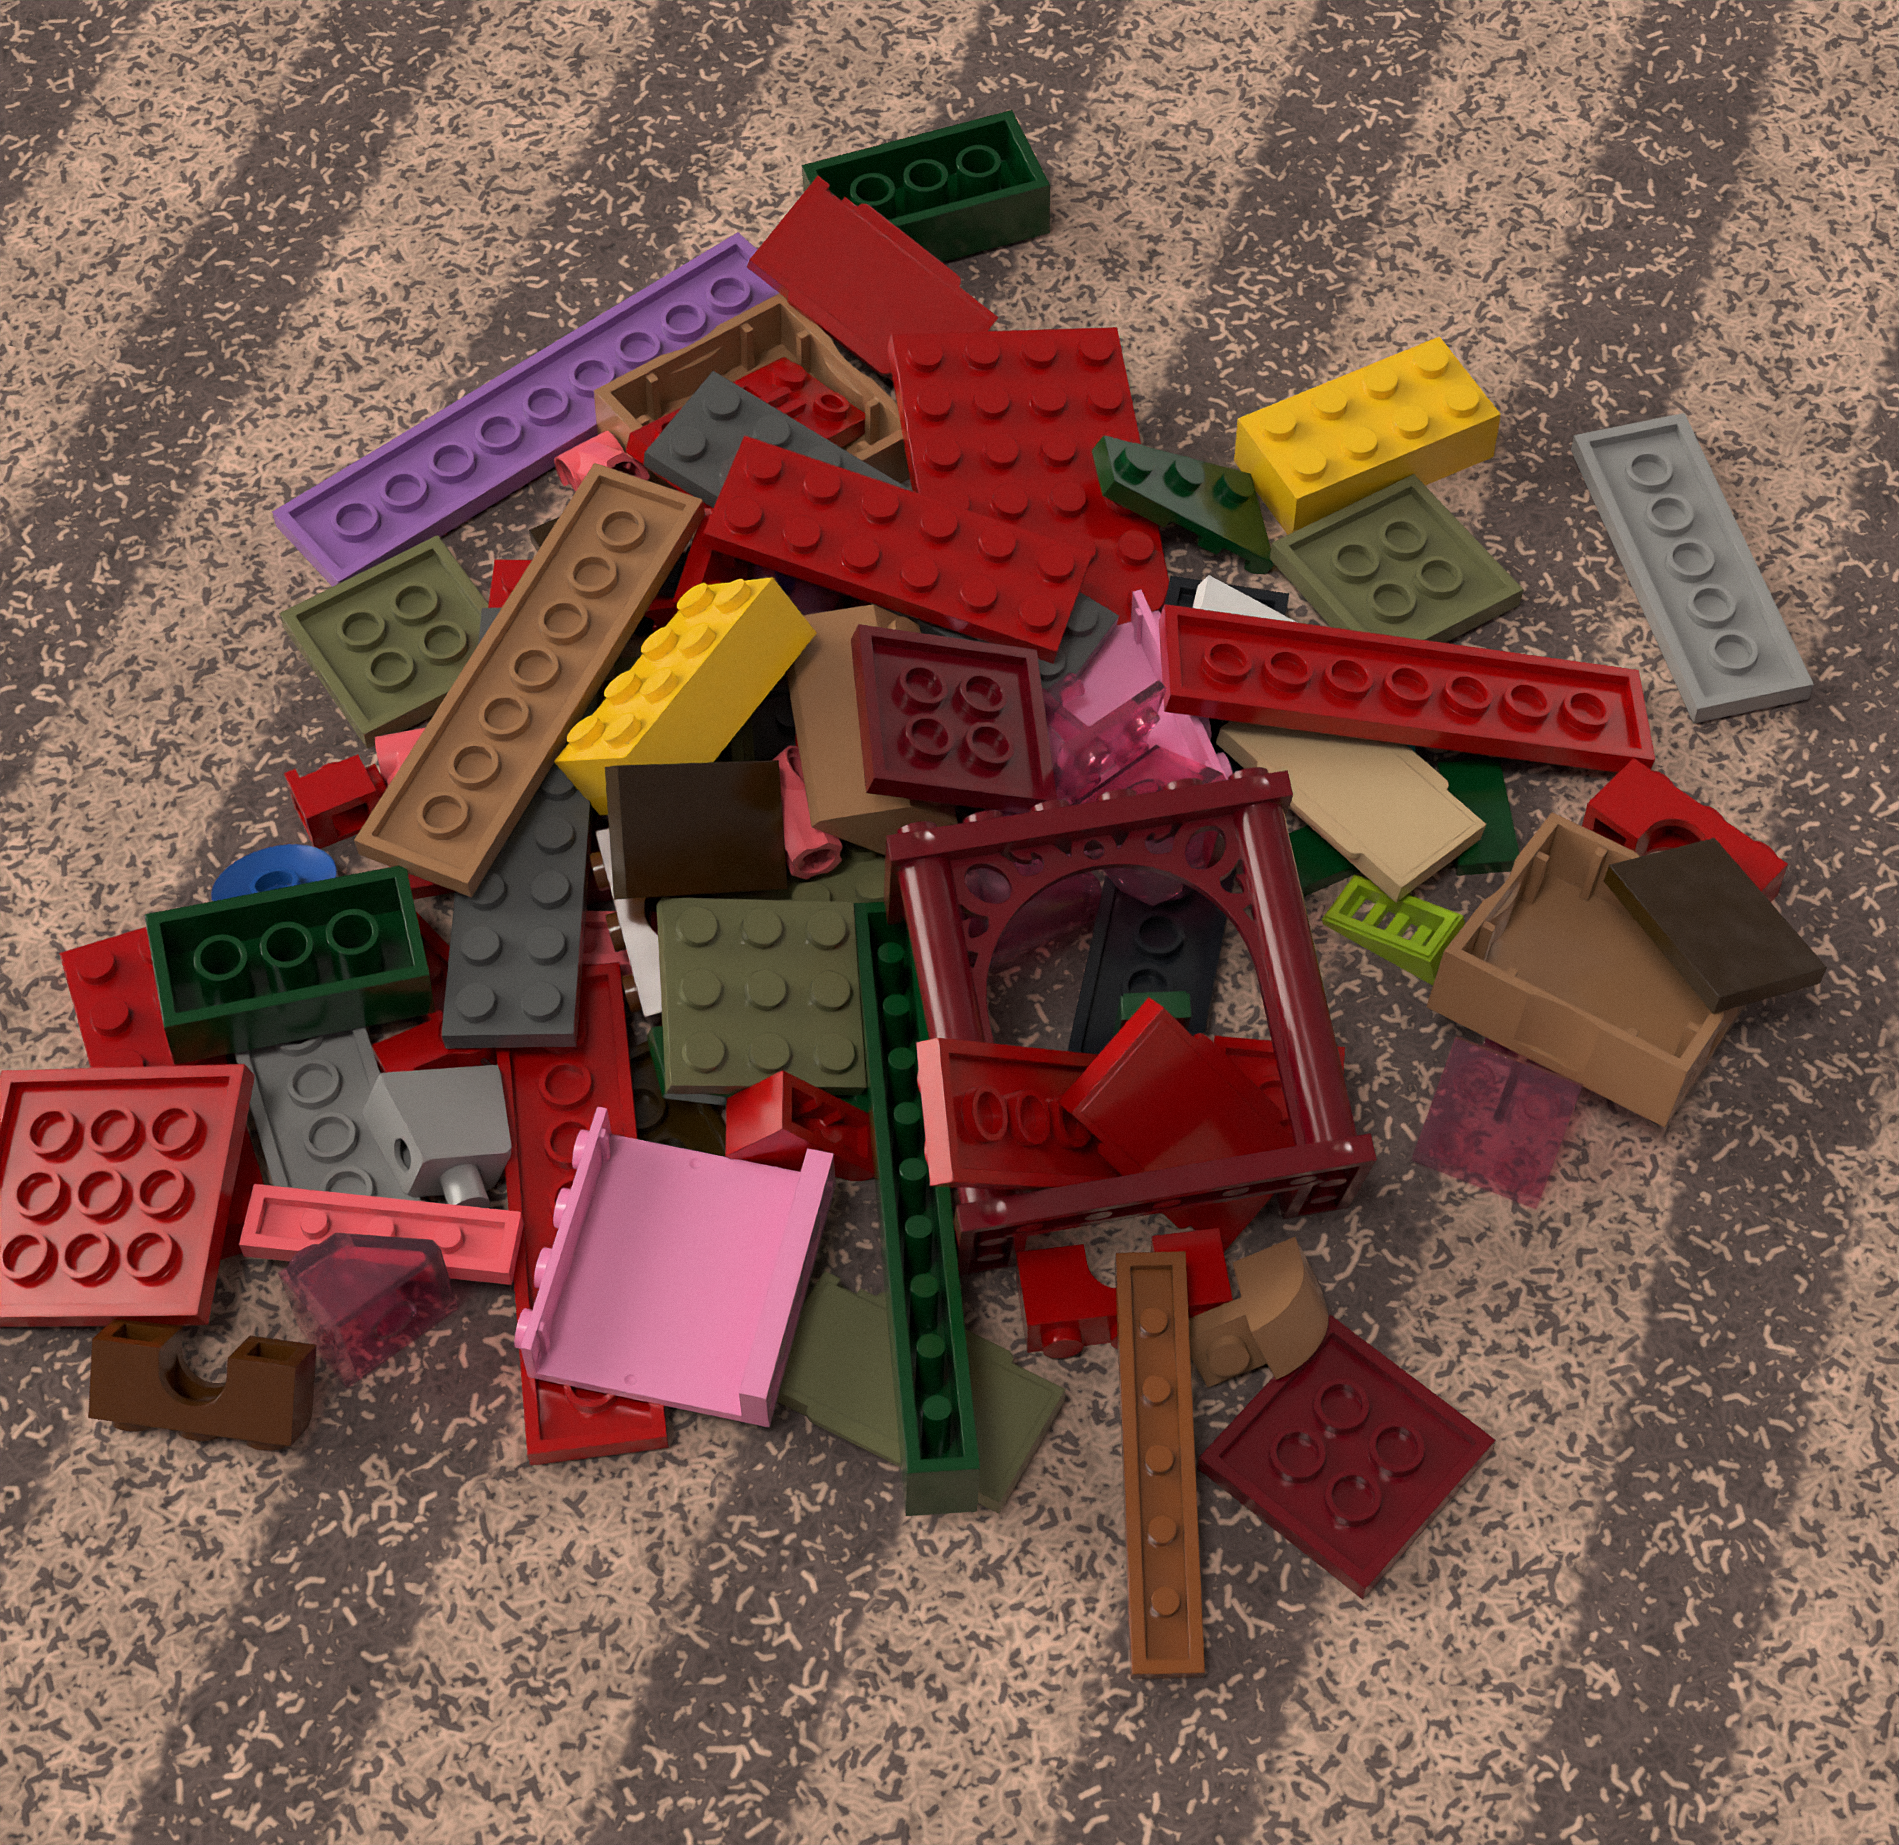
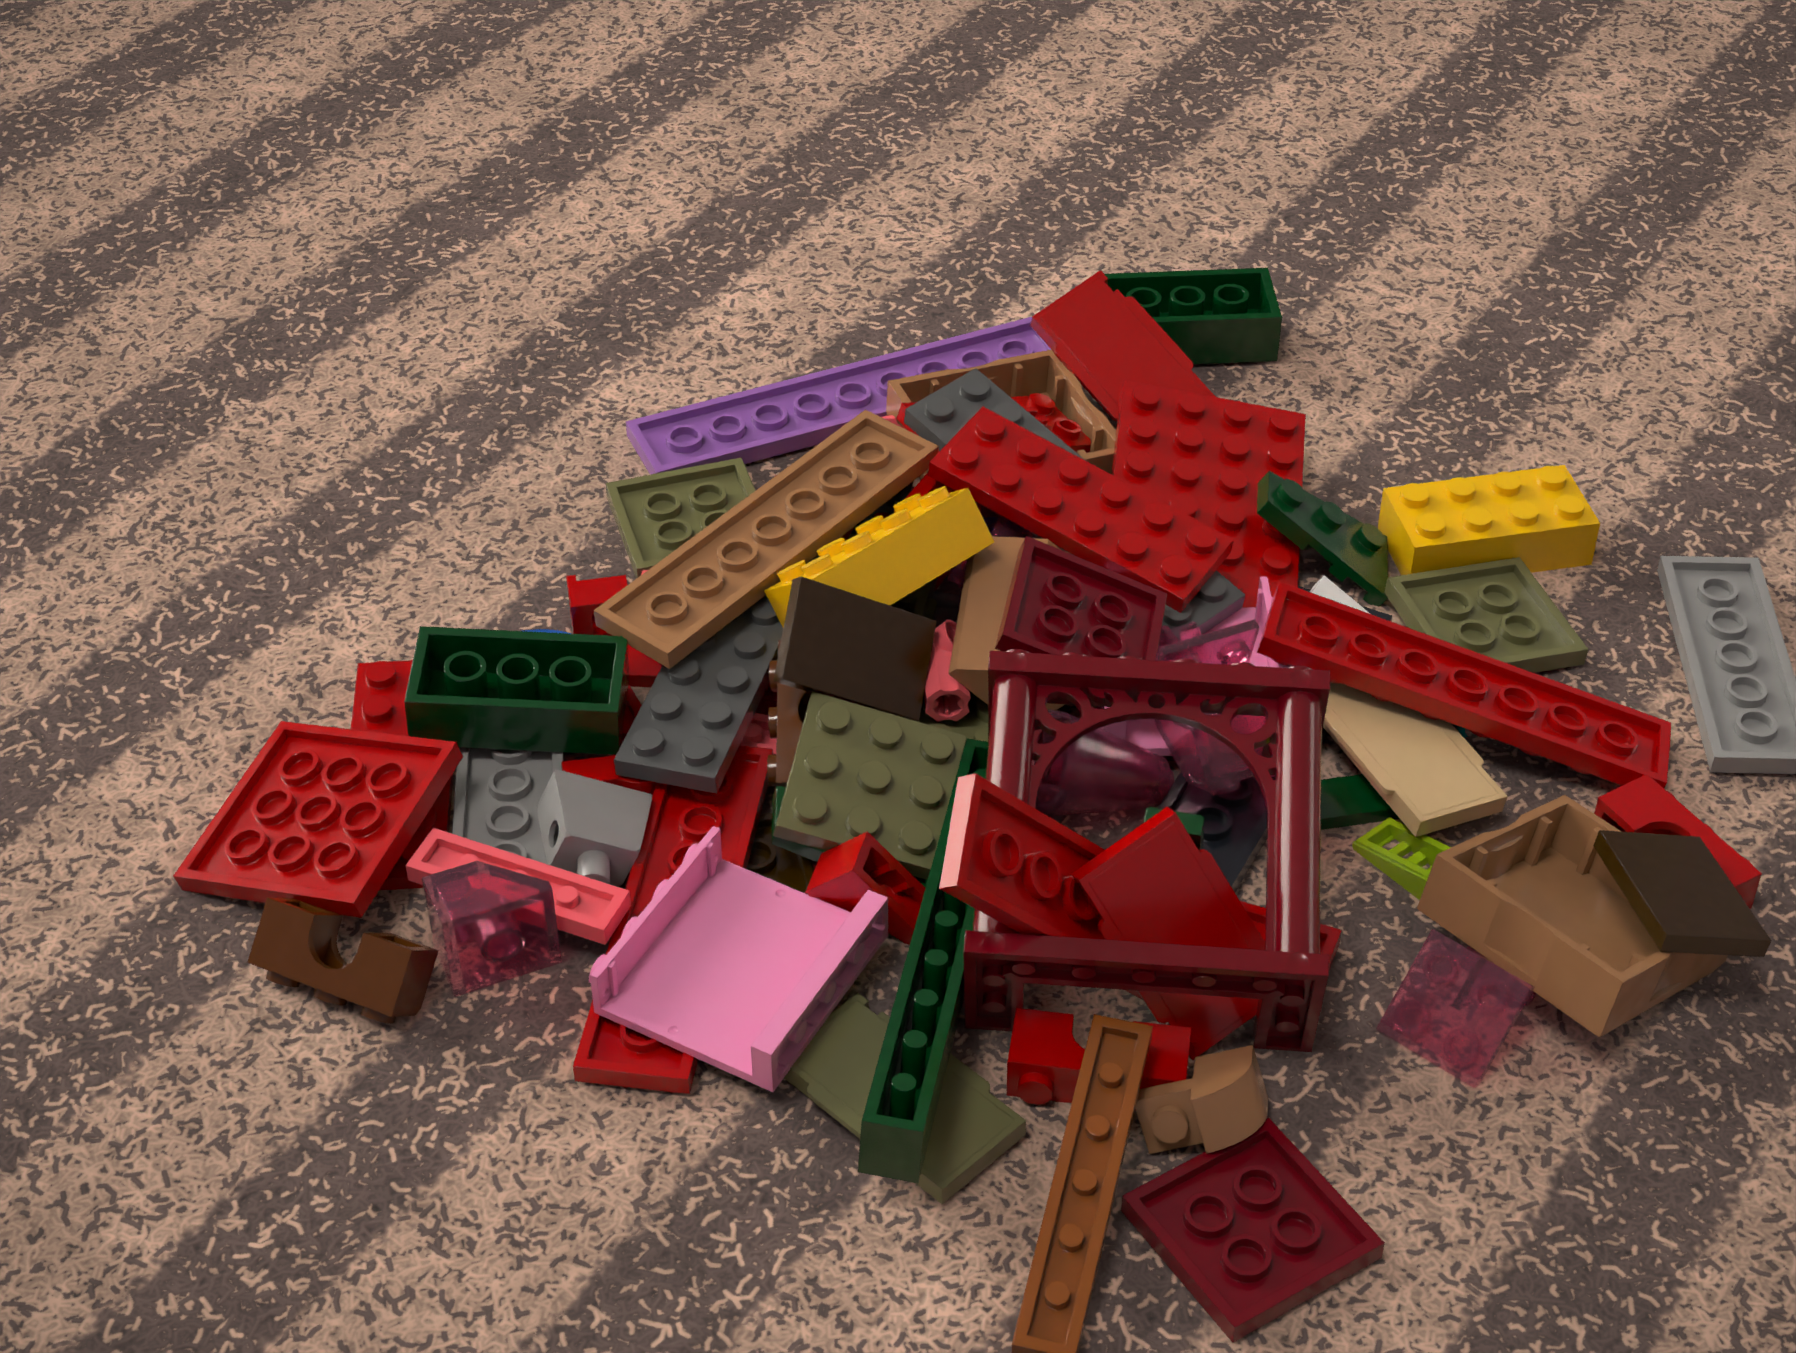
camera: 15 degrees right, 15 degrees down
dark green tile [1437,758,1520,876] -> none

